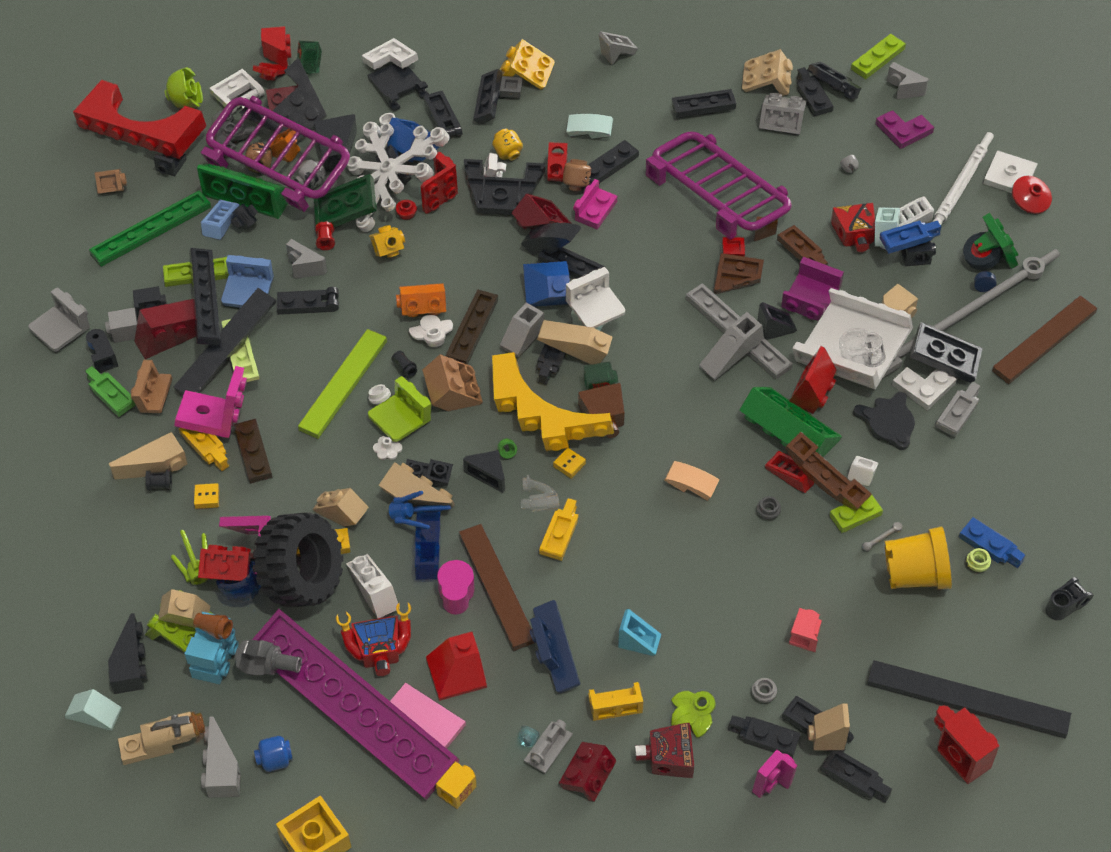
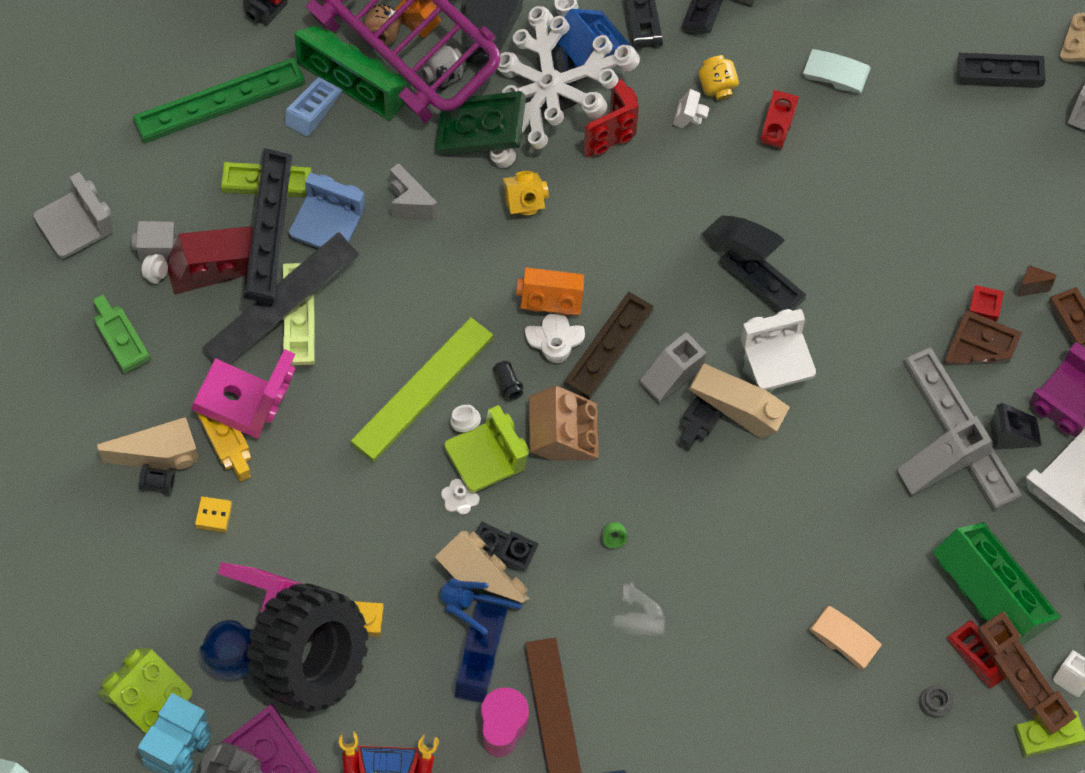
camera: 10 degrees right, 10 degrees up
black leg [86,329,119,373] -> none
medium nougat bracket [95,169,127,194] -> none
black slope [108,613,148,694] -> none
medium nougat bracket [131,360,173,413] -> none
black brick [133,286,167,318] -> none
tan slope [158,589,210,628] -> none
lime plant [171,530,208,585] -> none
dark orange cone [193,613,233,640] -> none
red bracket [198,545,255,582] -> none
black gear [231,203,258,230] -> none
dark brown plate [234,418,273,484] -> none
black plate [277,287,339,315] -> none
tan slope [313,488,369,526] -> none
red bush [315,222,335,250] -> none
white slope [346,554,400,618] -> none
red plate [396,200,417,220] -> none
black slope [463,450,505,493] -> none
black wing [464,159,545,215] -> none
yellow arch [492,352,614,451] -> none
dark red slope [512,193,572,229] -> none
blue slope [523,261,570,307] -> none
yellow hinge [539,498,578,561] -> none
yellow tile [553,448,586,479] -> none
medium nougat head [563,159,591,191] -> none
dark pink bracket [573,179,618,230] -> none
reddish brown torso [578,383,625,438] -> none
clear green brick [583,362,618,390] -> none
black plate [588,140,639,185] -> none
magenta bar [646,132,792,239] -> none
red slope [789,346,837,414] -> none
none -> white plate [142,254,168,284]

